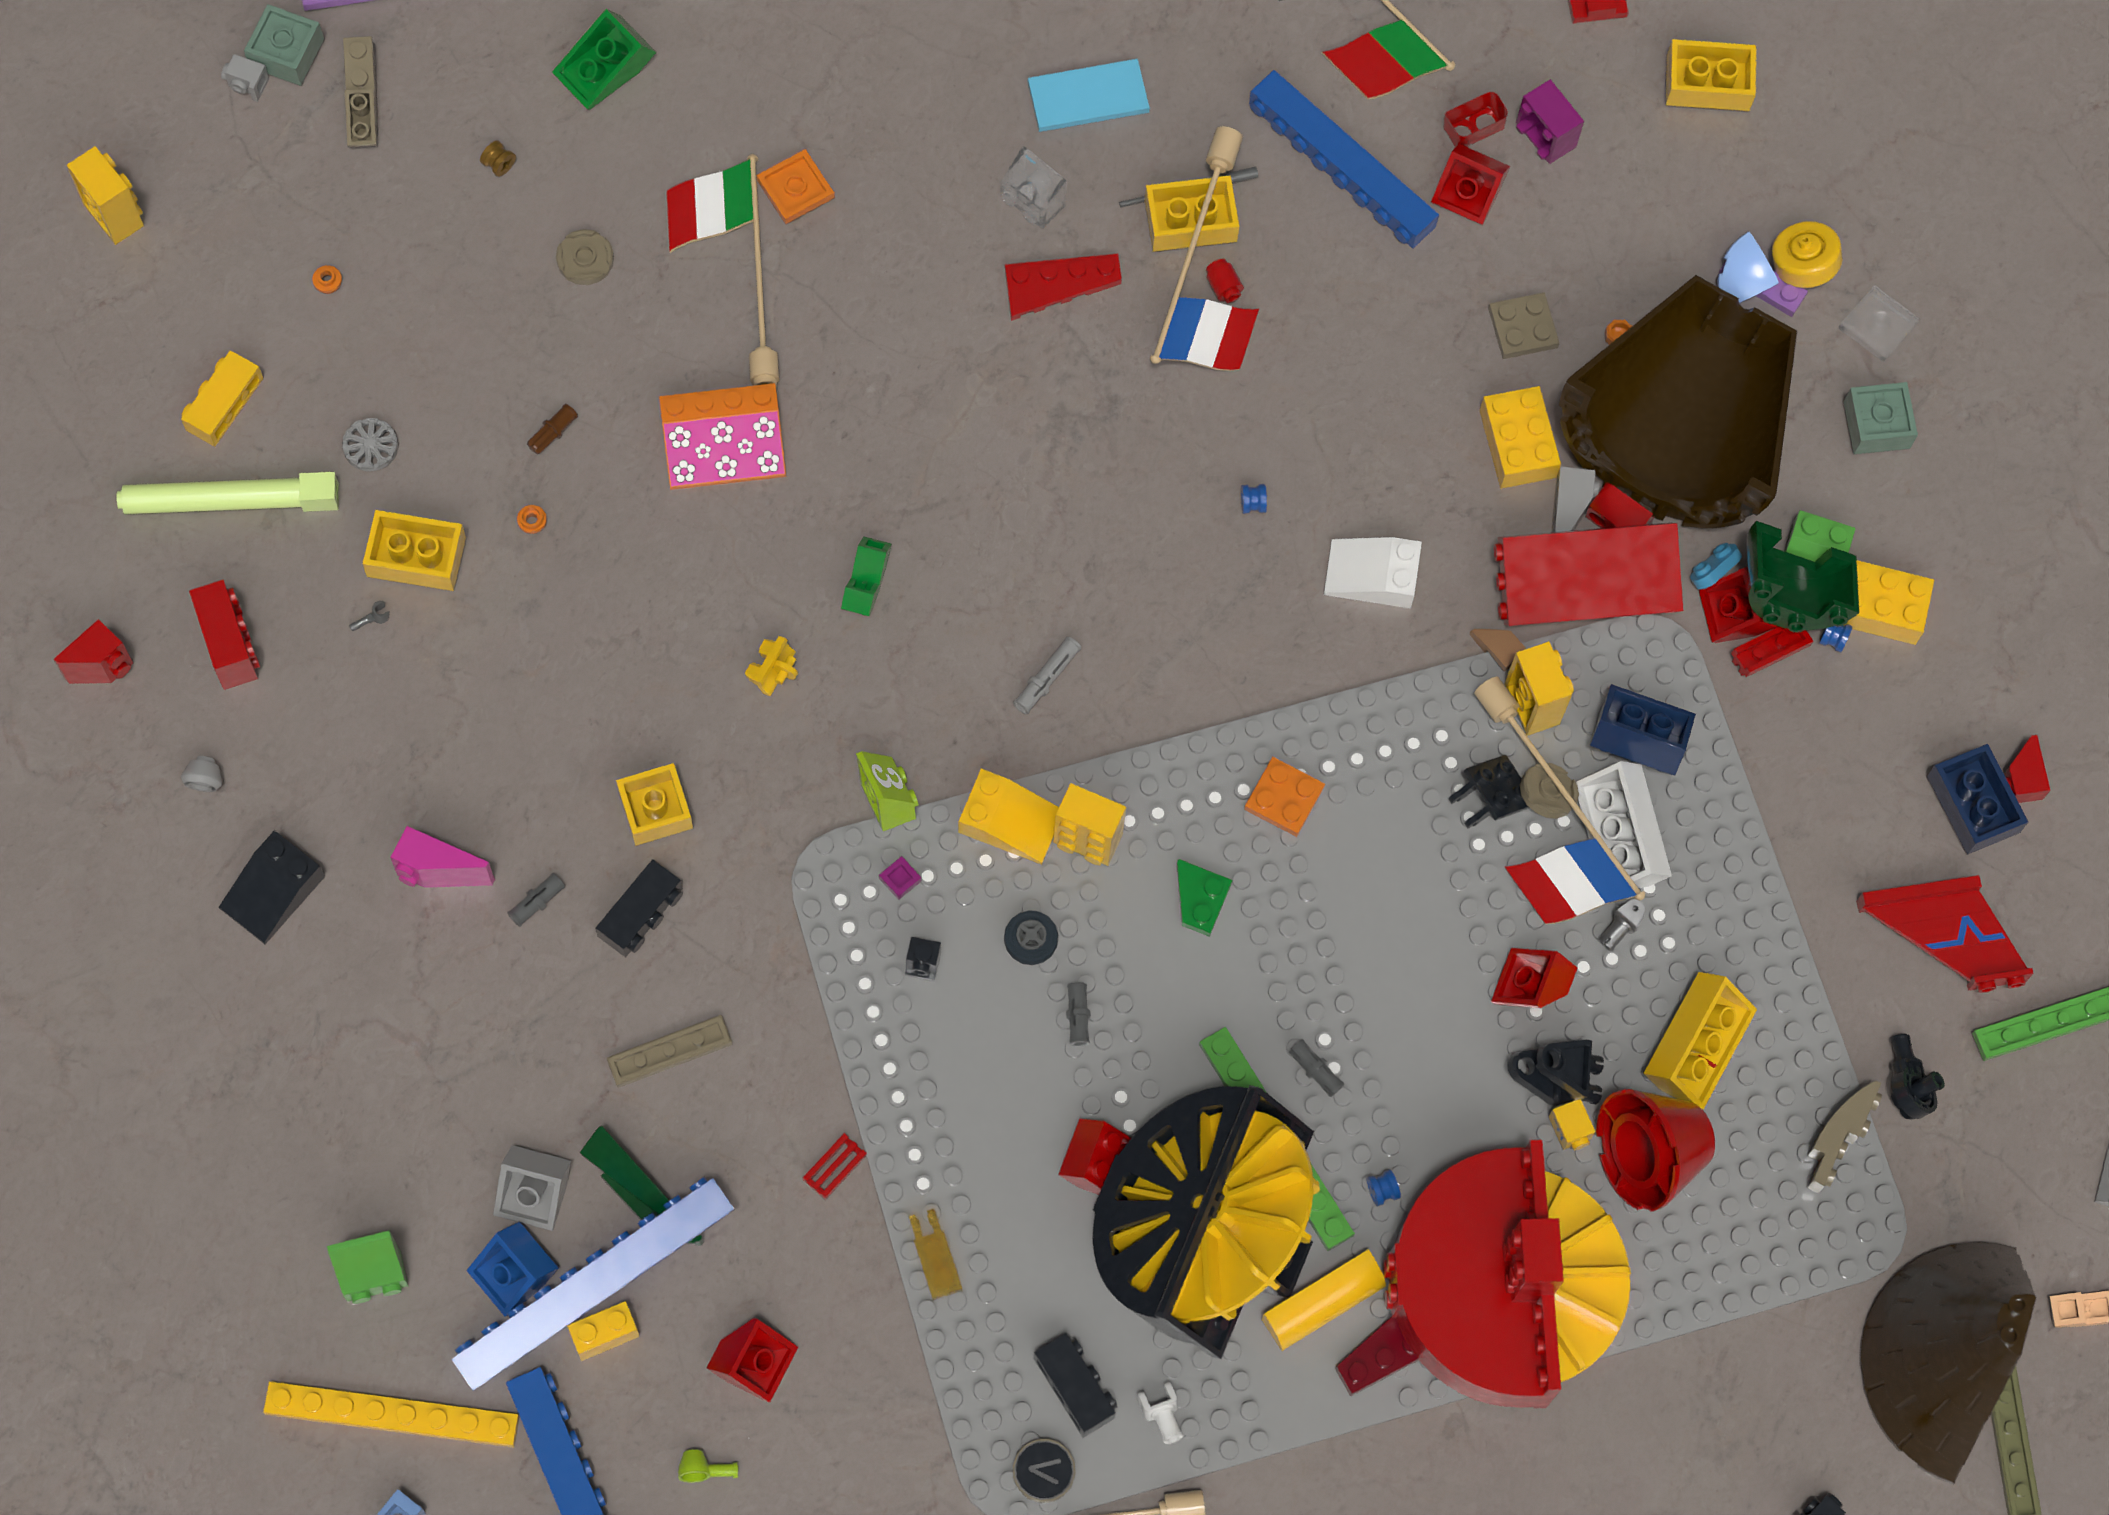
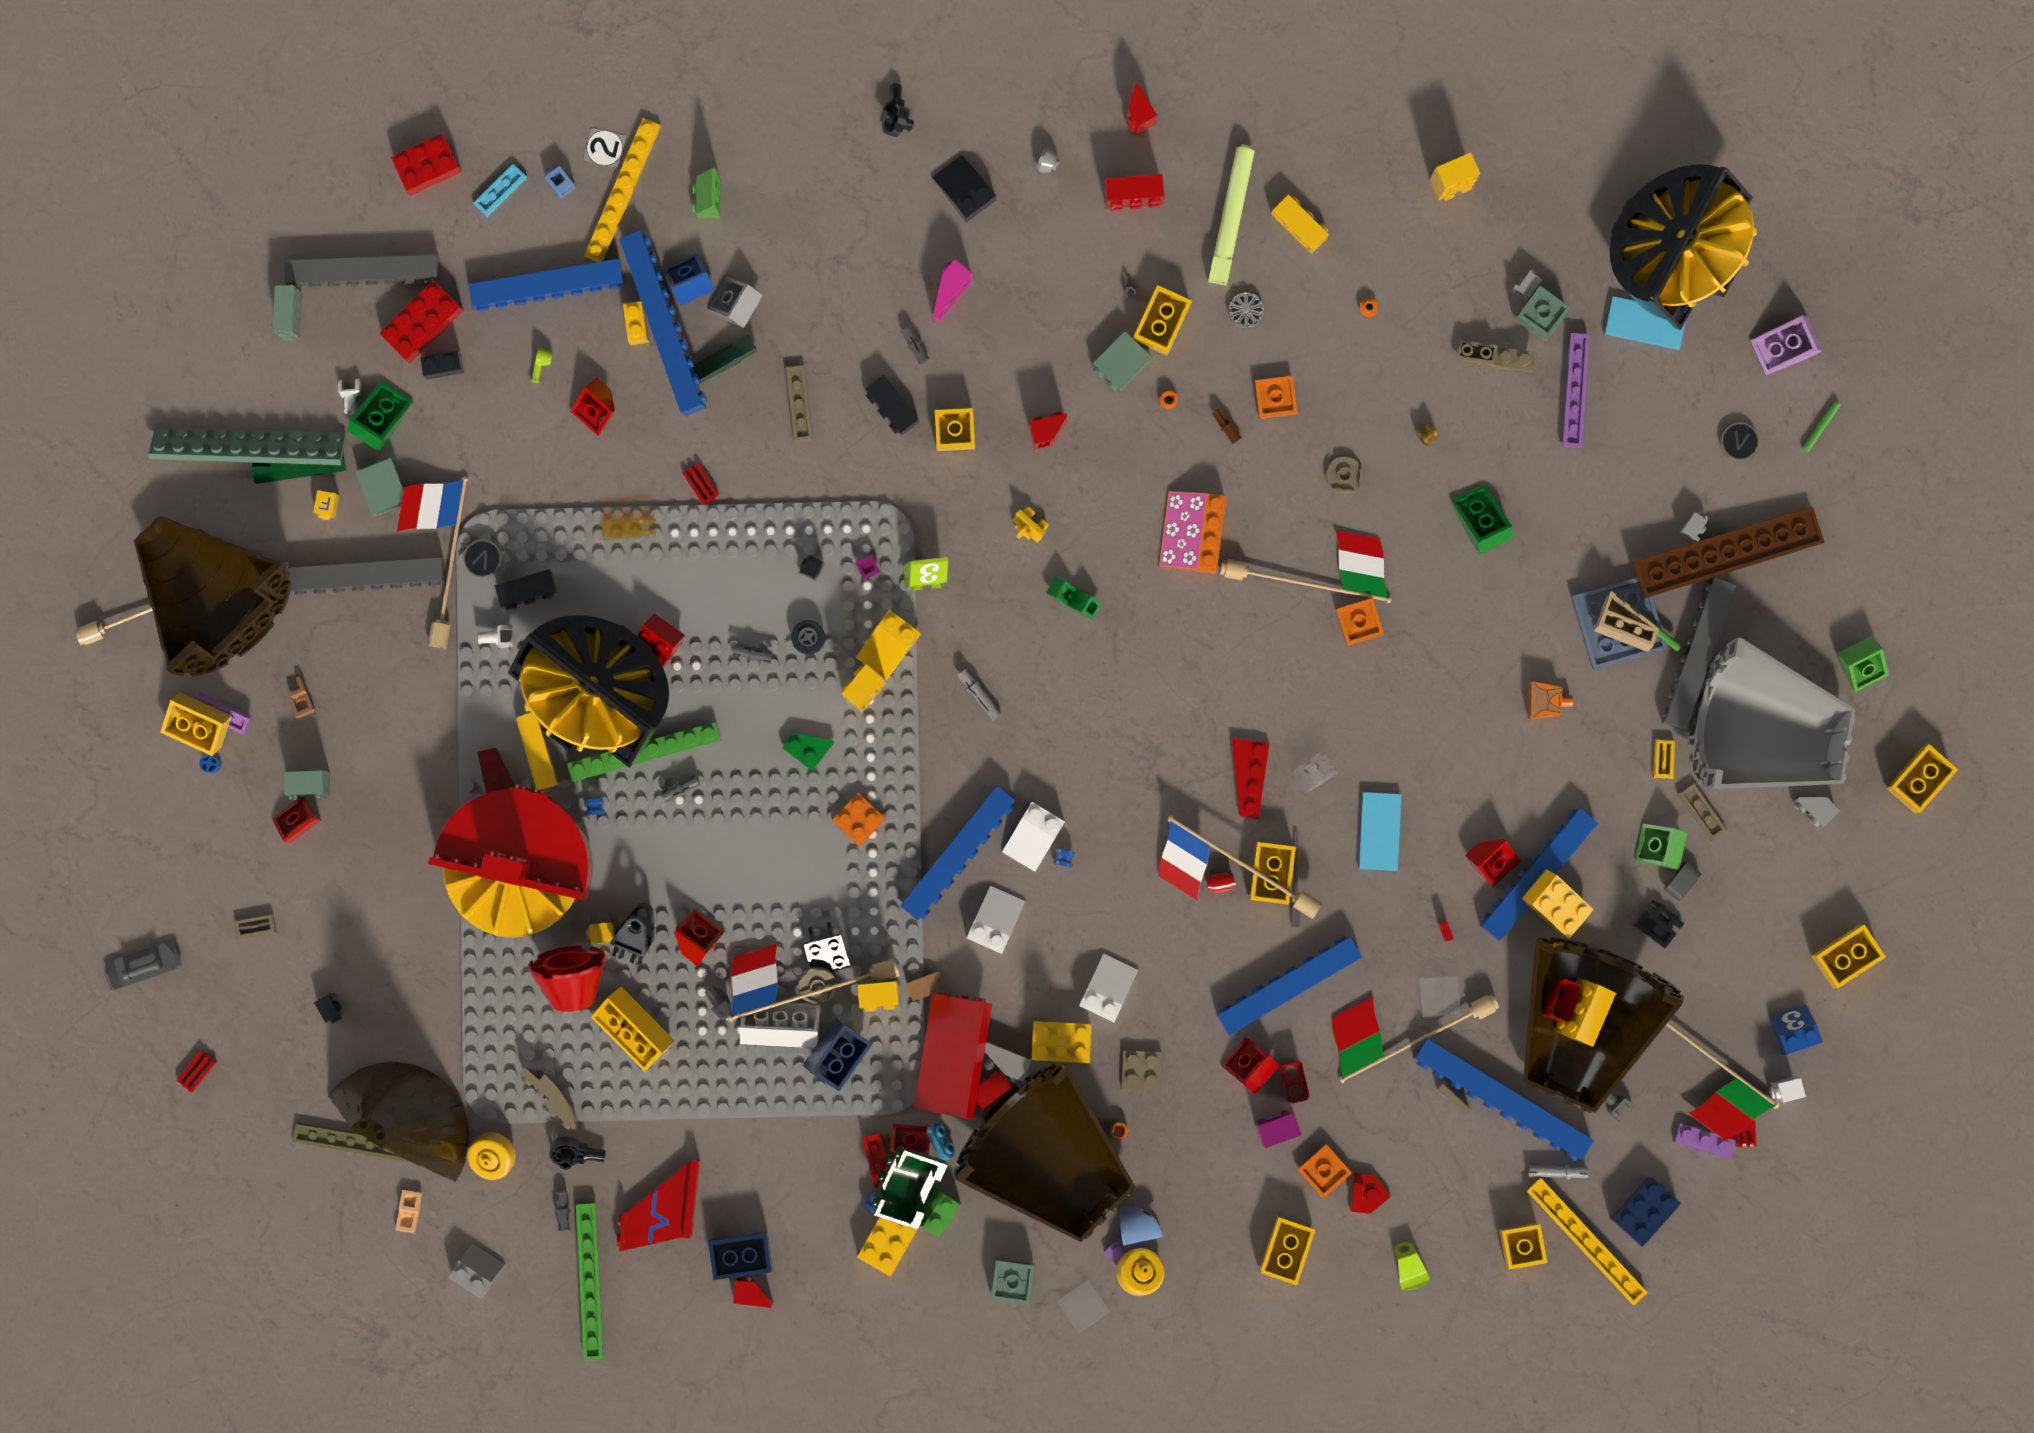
camera: 110 degrees right, 15 degrees up
none -> yellow wheel [467,1132,516,1180]
none -> dark grey pin [555,1191,570,1231]
none -> sticker [583,128,626,168]
none -> black pin [880,83,914,137]
none -> blue brick [900,786,1015,921]
none -> white slope [1002,802,1065,872]
none -> red slope [1029,411,1067,450]
none -> white slope [1079,954,1138,1022]
none -> sand green brick [1093,331,1152,393]
none -> orange plate [1254,376,1298,419]
none -> orange plate [1297,1144,1352,1199]

